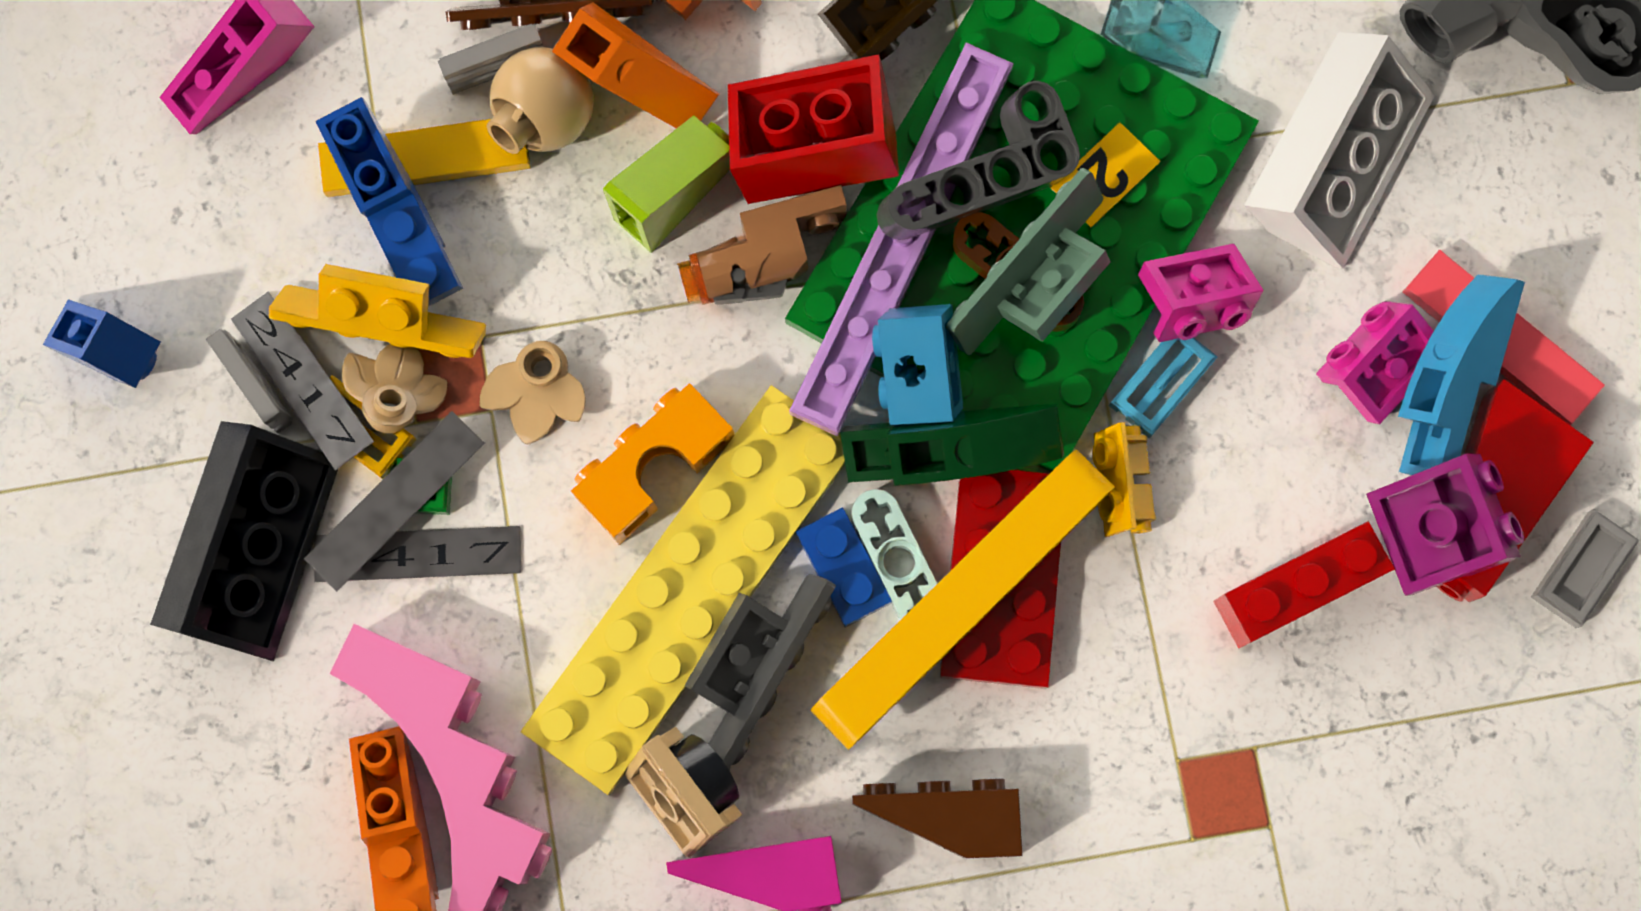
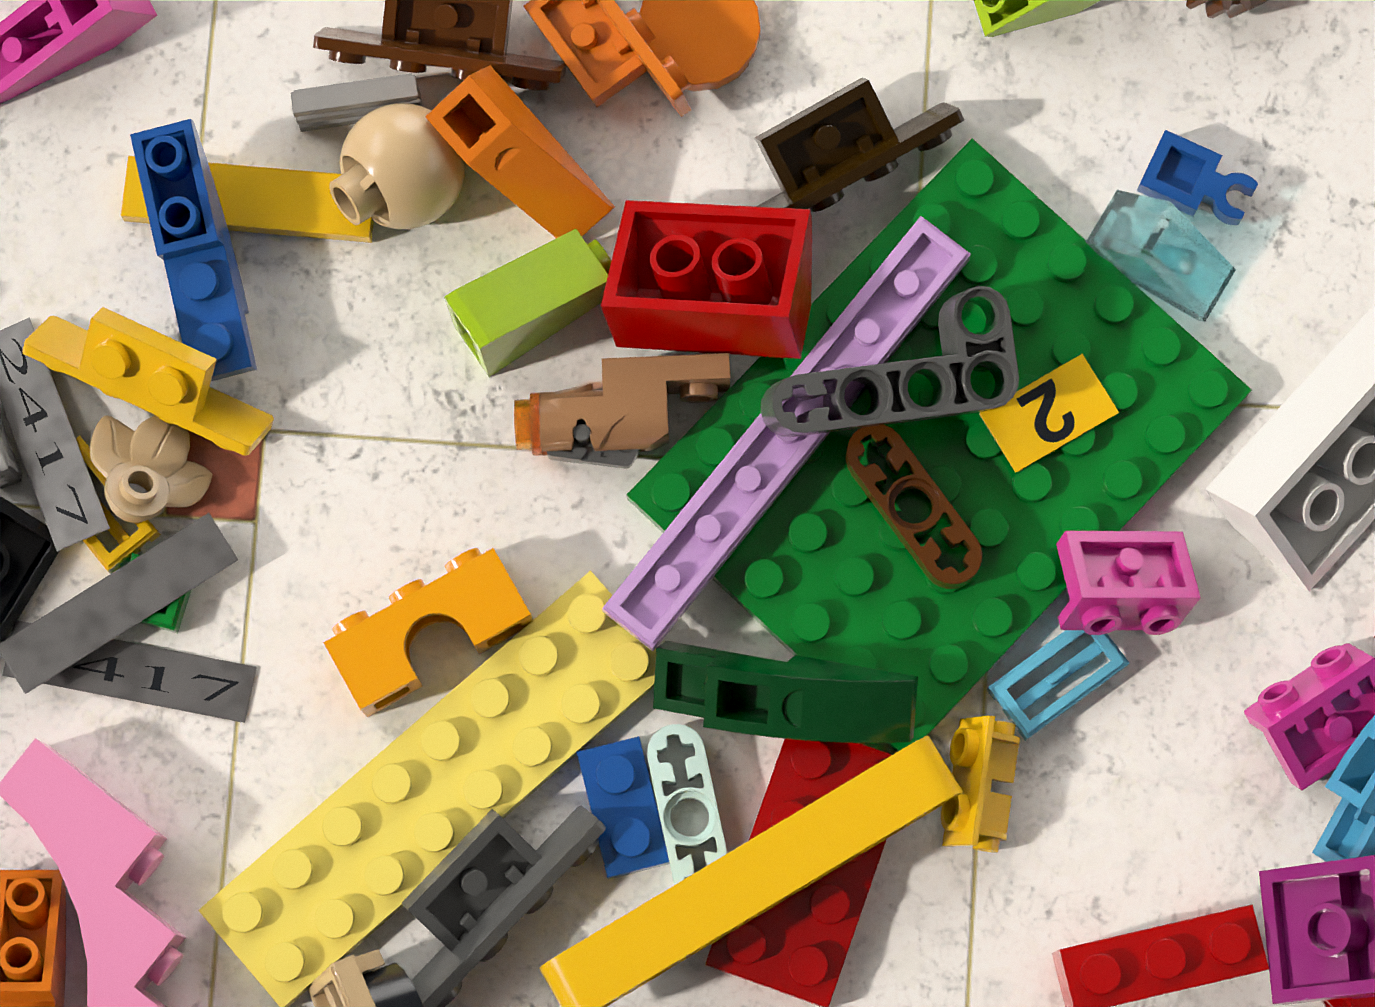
camera: 15 degrees right, 0 degrees up
tan plate [480,341,586,445] -> none
dark azure brick [872,304,963,425] -> none
sand green bracket [946,168,1111,355] -> none

